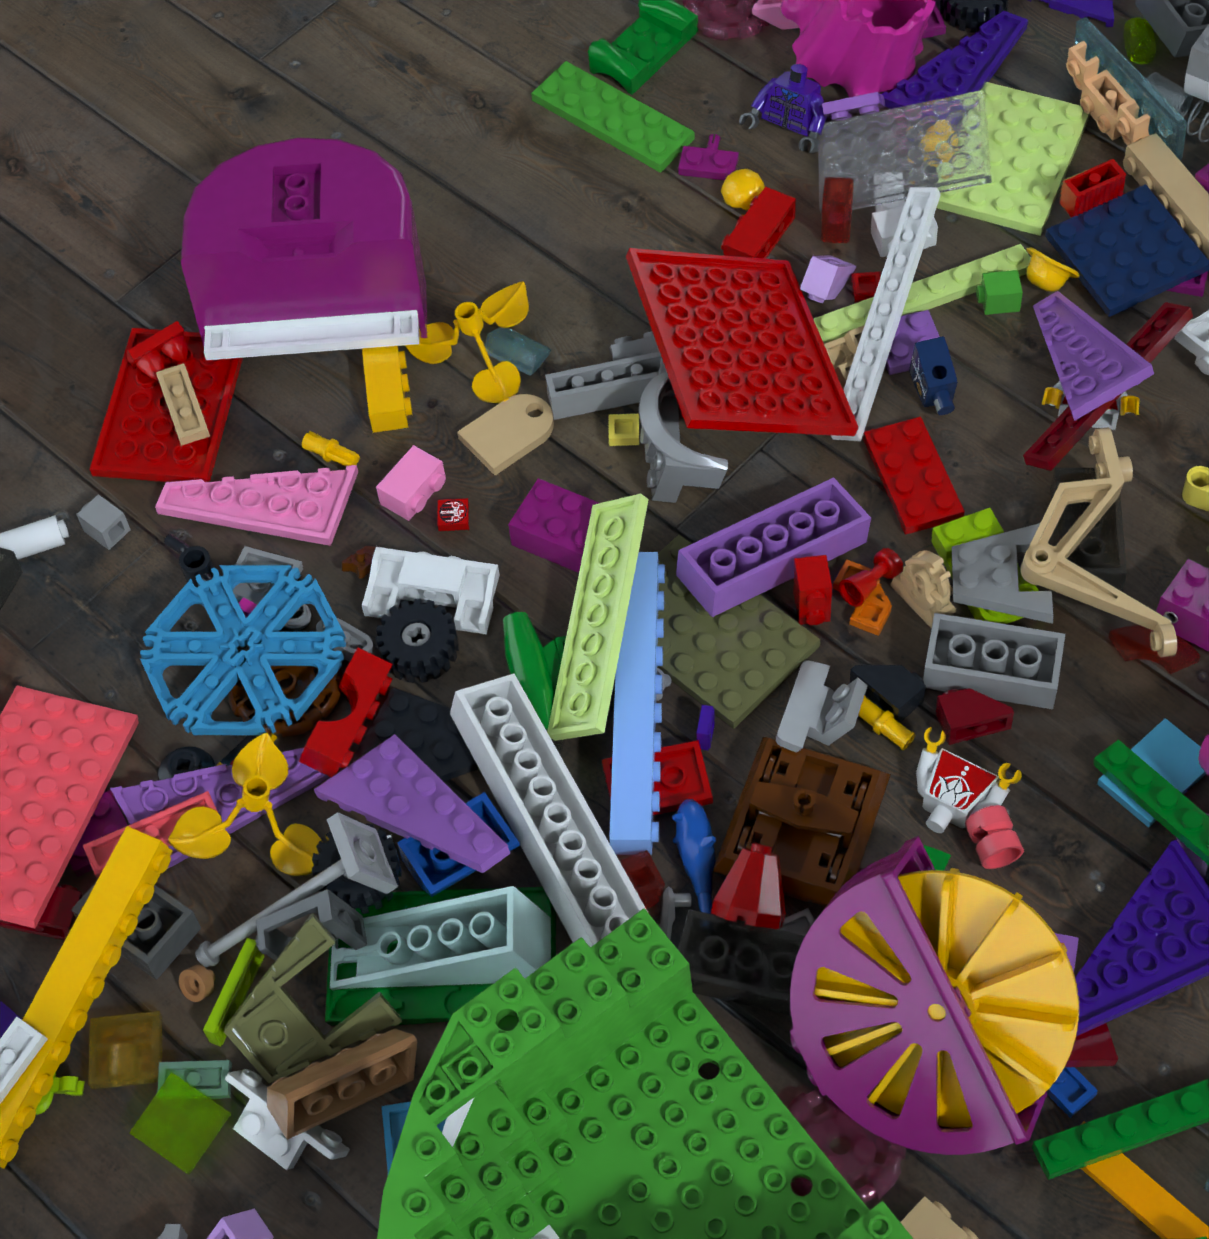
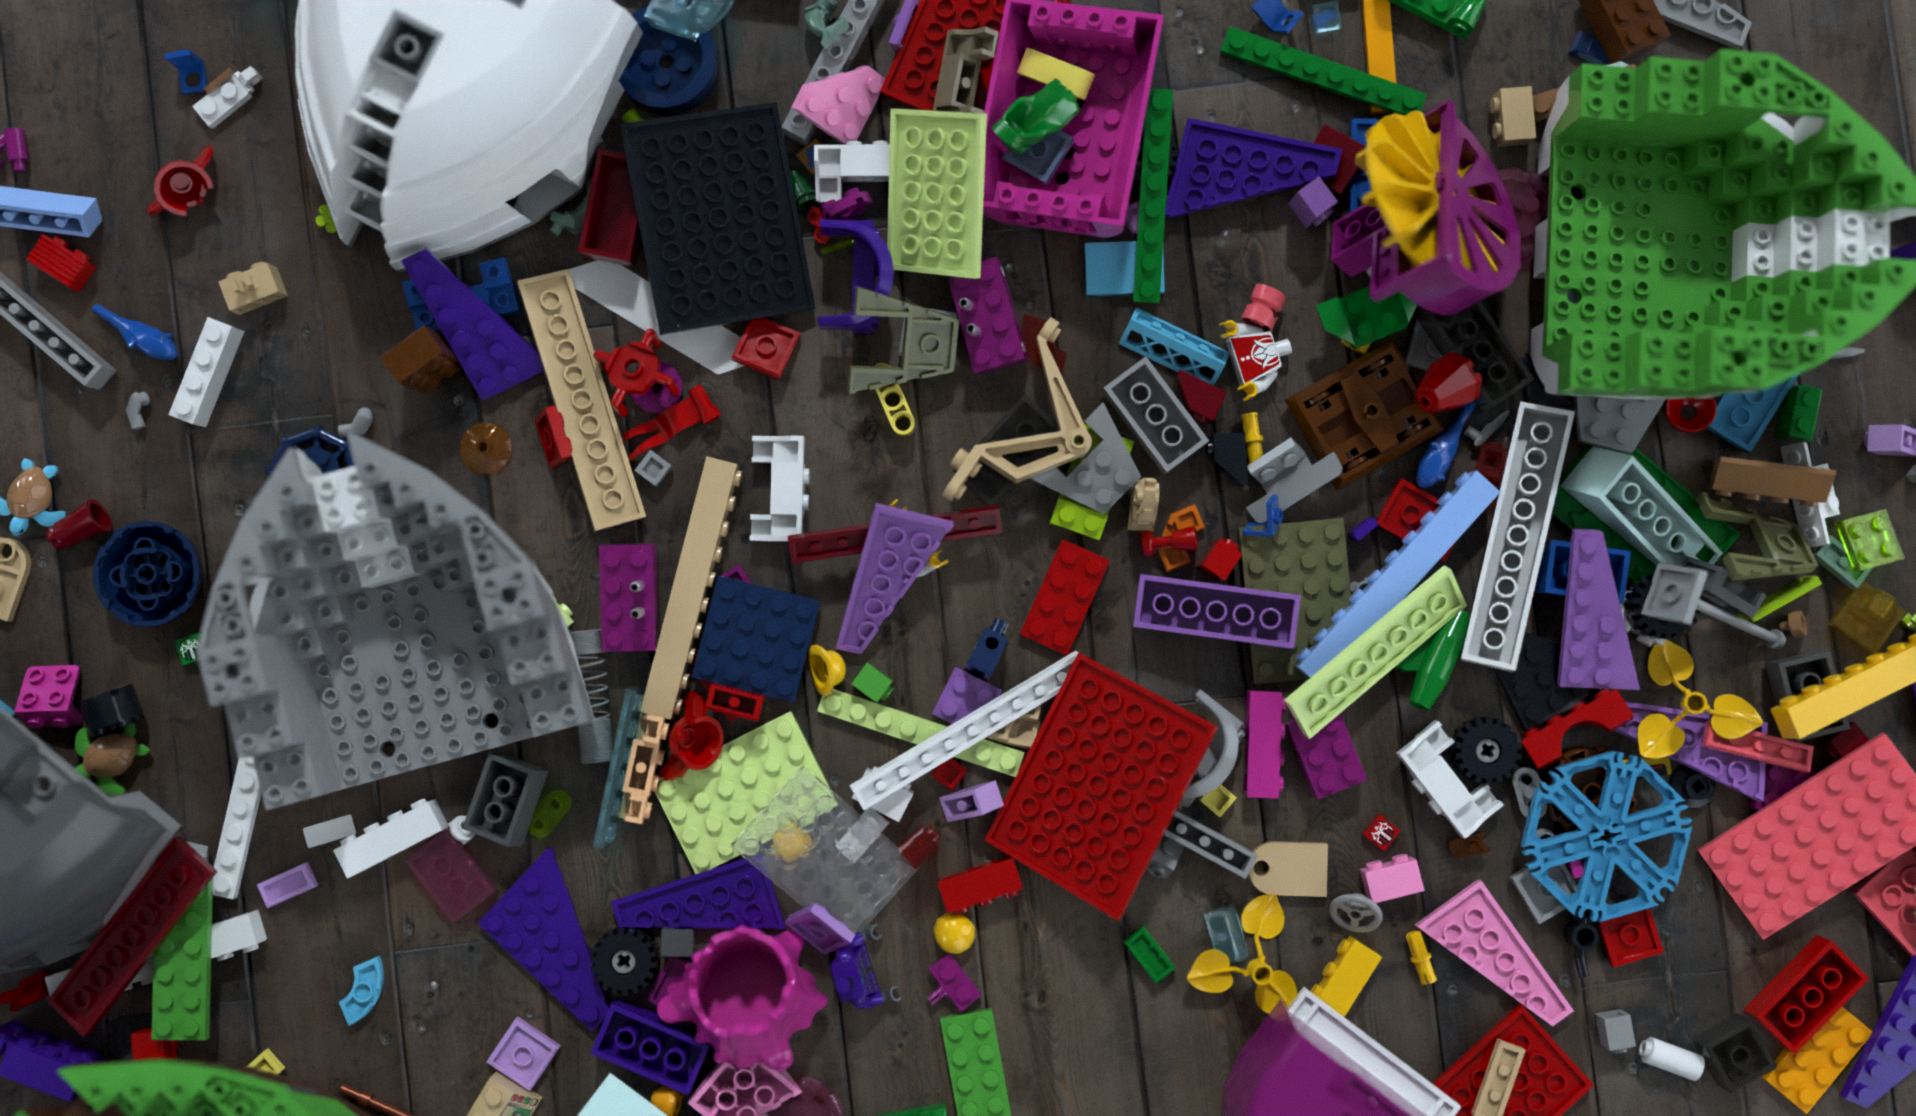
camera: 140 degrees left, 30 degrees up
none -> red helmet [659,690,724,781]
none -> dark grey panel [661,927,696,957]
none -> medium azure fence [1119,307,1230,386]
none -> green plate [1123,925,1177,984]
none -> blue bracket [1242,494,1283,537]
none -> dark pink brick [1243,690,1286,798]
none -> light grey piece [1329,893,1383,933]
none -> red plate [1596,908,1664,968]
none -> green brick [1774,384,1823,443]

